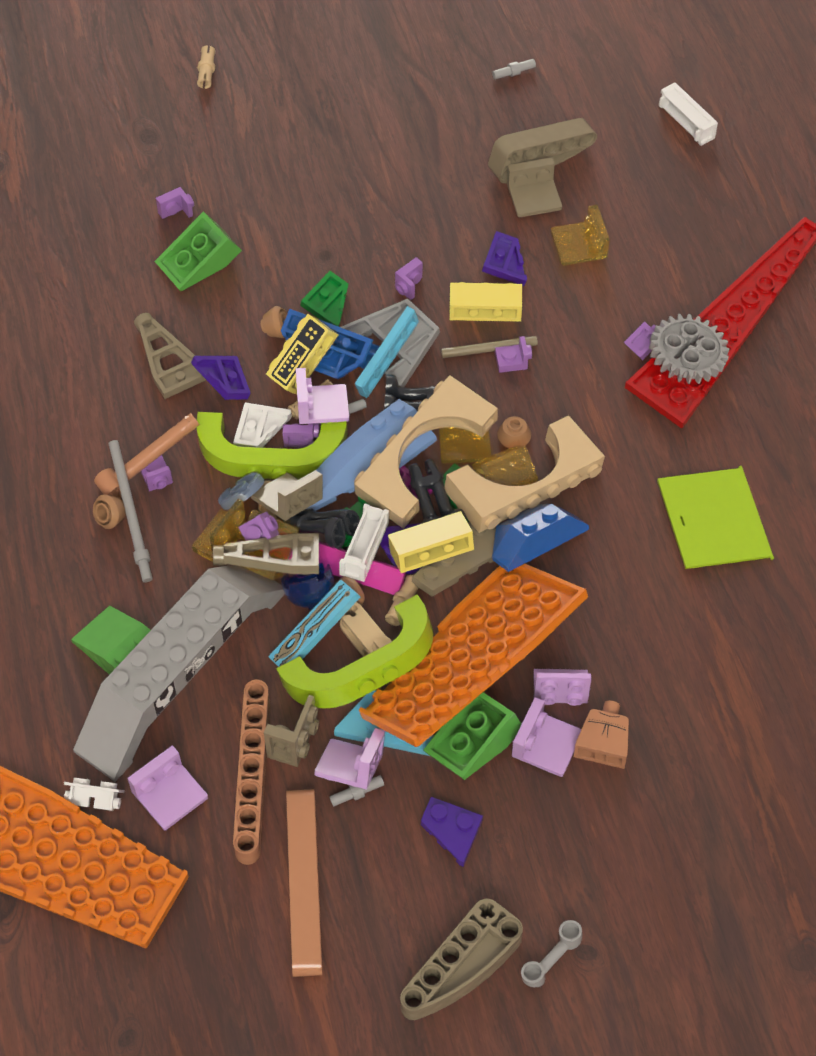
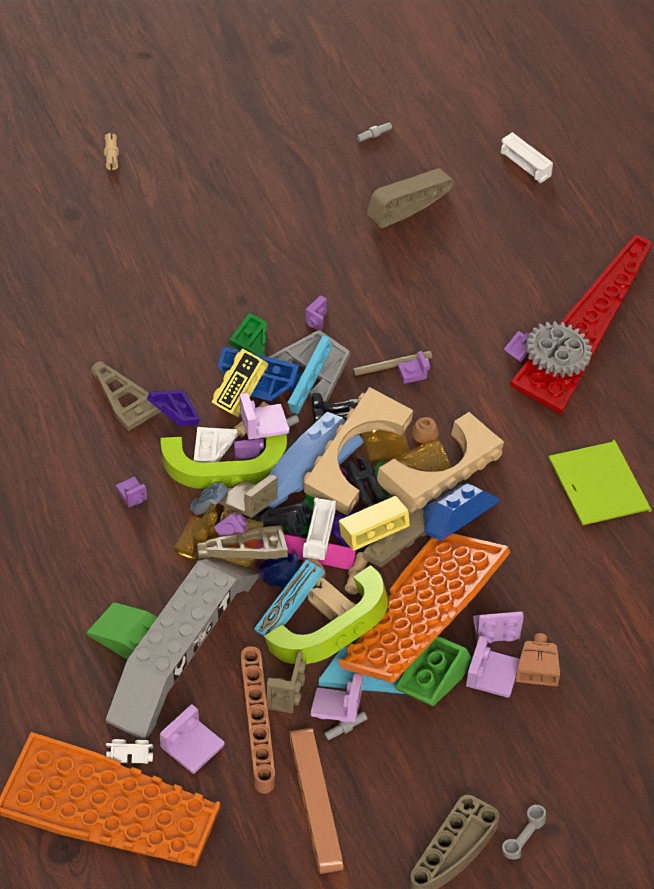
camera: 10 degrees left, 5 degrees down
medium nougat cone [93,494,126,529] -> none
nougat piece [94,413,200,499] -> none
light grey bar [108,440,153,582] -> none
bright green slope [154,211,242,291] -> none
medium lavender bracket [156,187,194,219] -> none
medium nougat cone [261,306,288,338] -> none
dark purple wing [421,797,483,867] -> none
light yellow brick [450,282,522,321] -> none
dark purple wing [482,231,527,286] -> none
dark tan bracket [507,157,562,217] -> none
clear yellow bracket [551,205,610,266] -> none

